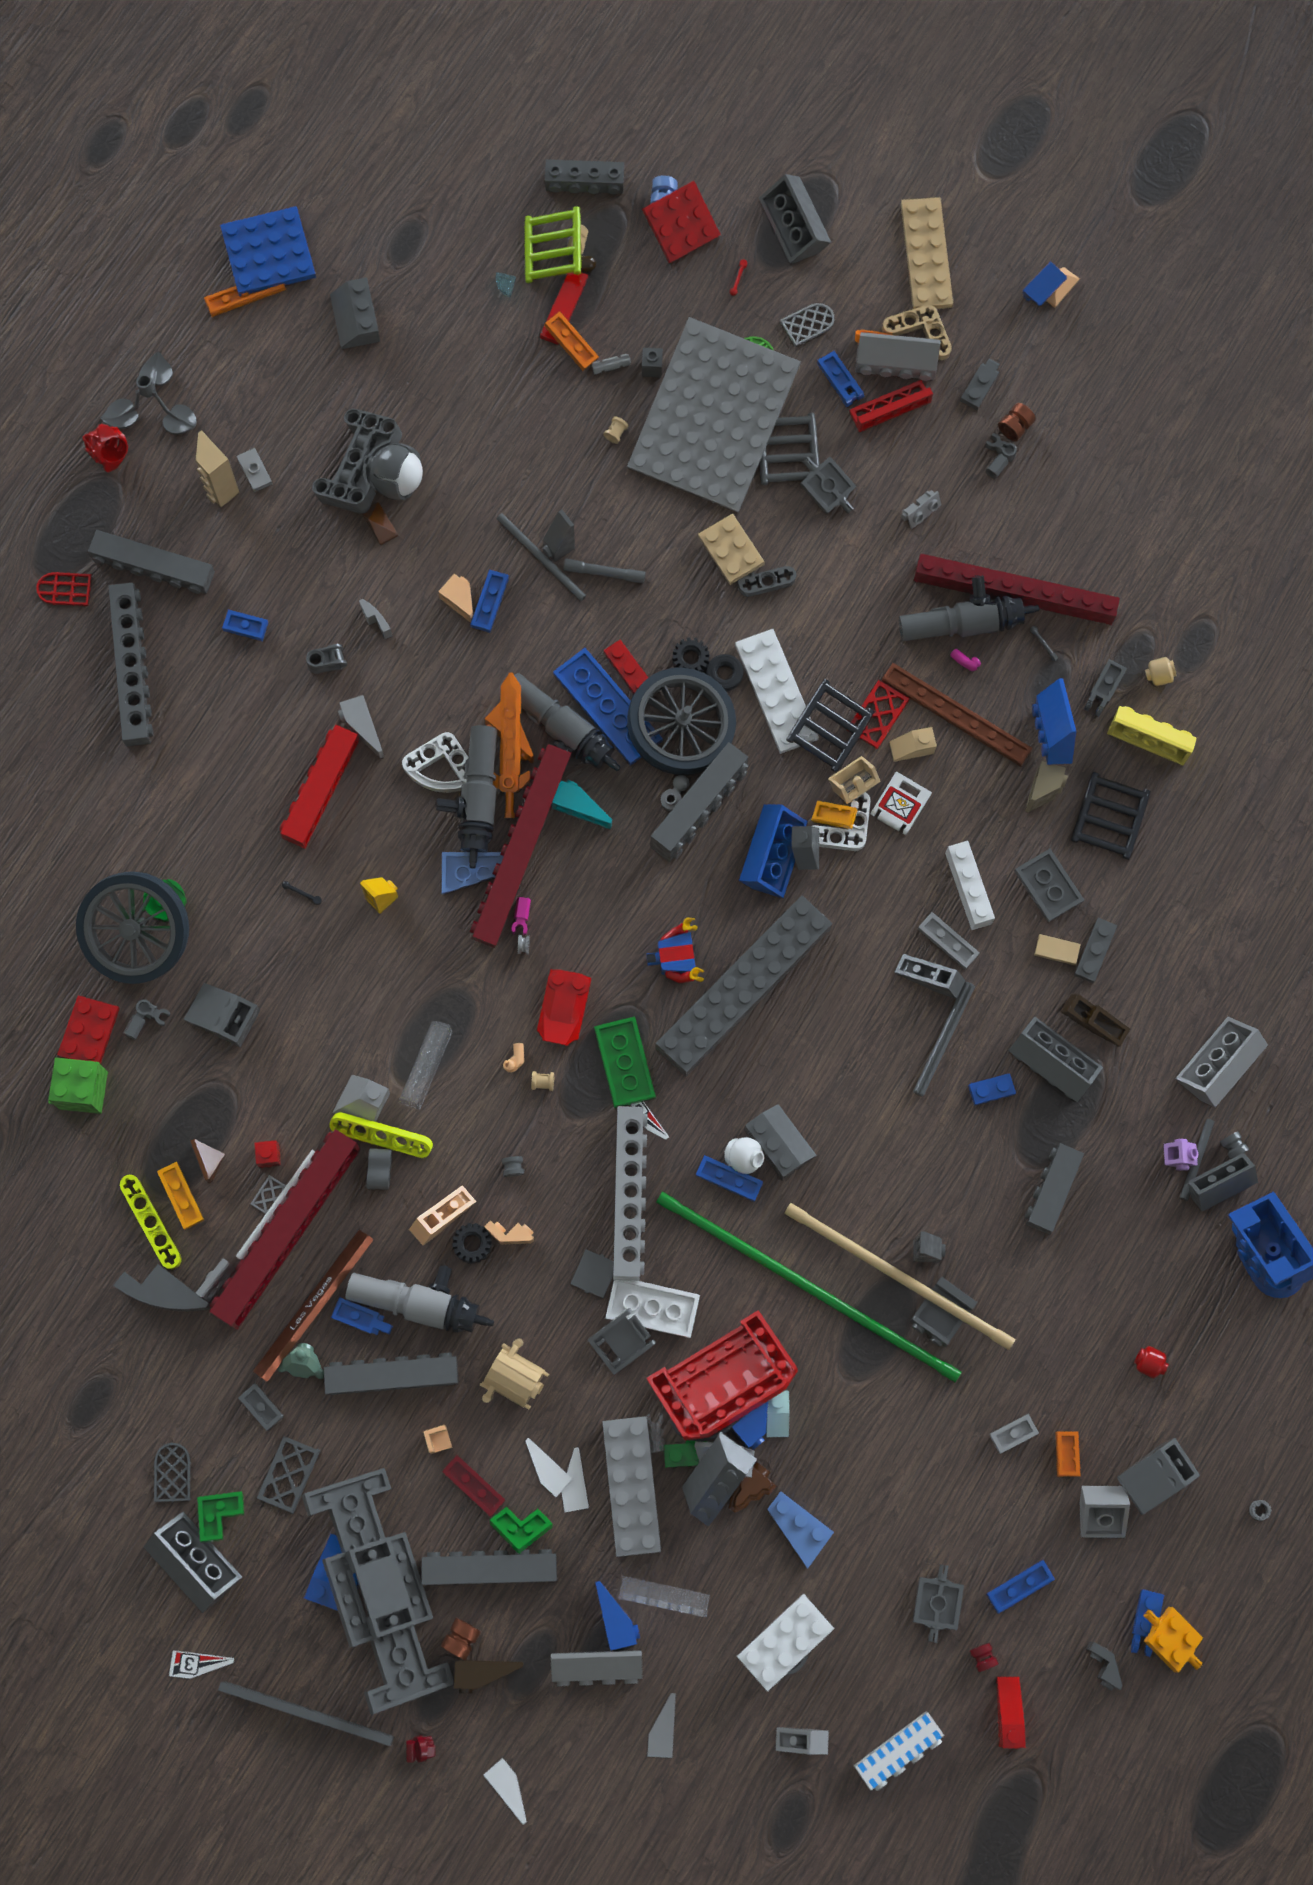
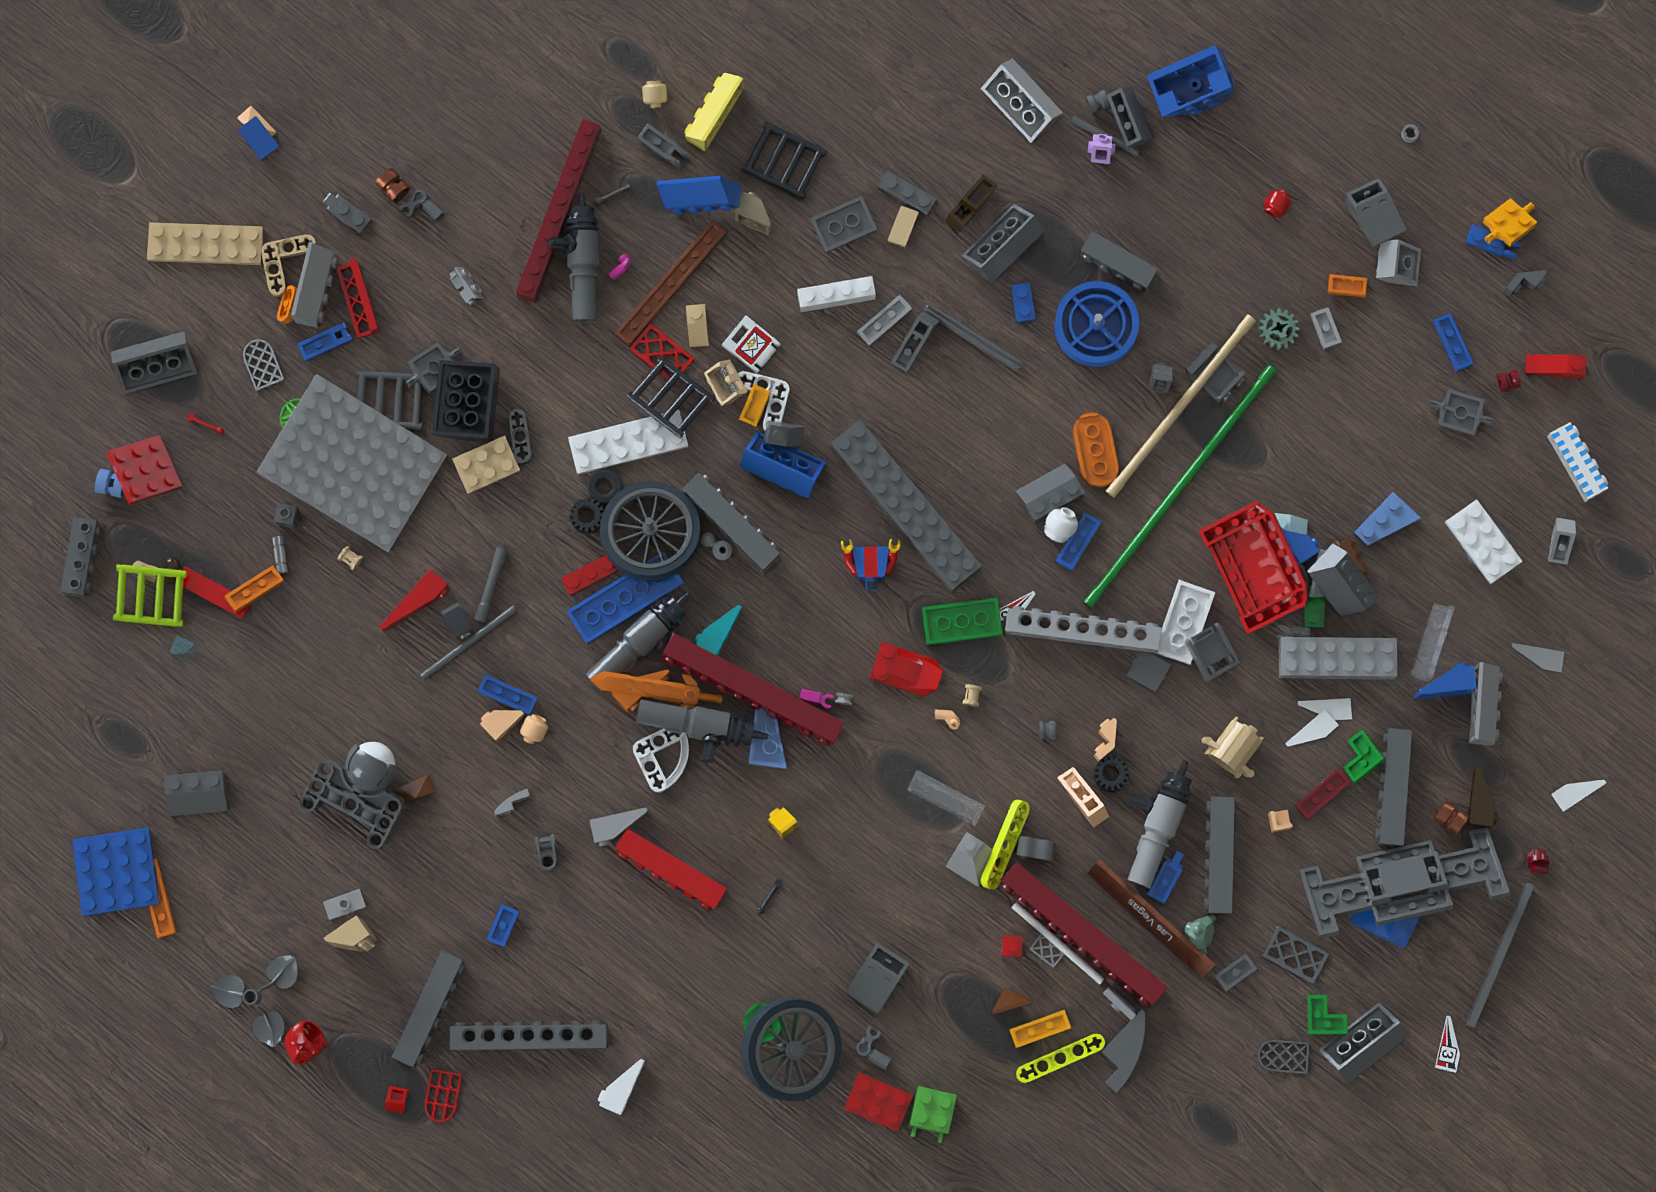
camera: 80 degrees left, 5 degrees up
none -> red slope [379,569,449,632]
none -> red slope [385,1086,409,1113]
none -> black slope [432,360,500,443]
none -> light nougat head [520,714,548,744]
none -> white slope [598,1059,645,1115]
none -> blue wheel [1054,281,1139,367]
none -> orange tile [1073,412,1119,488]
none -> sand green gear [1258,308,1300,350]

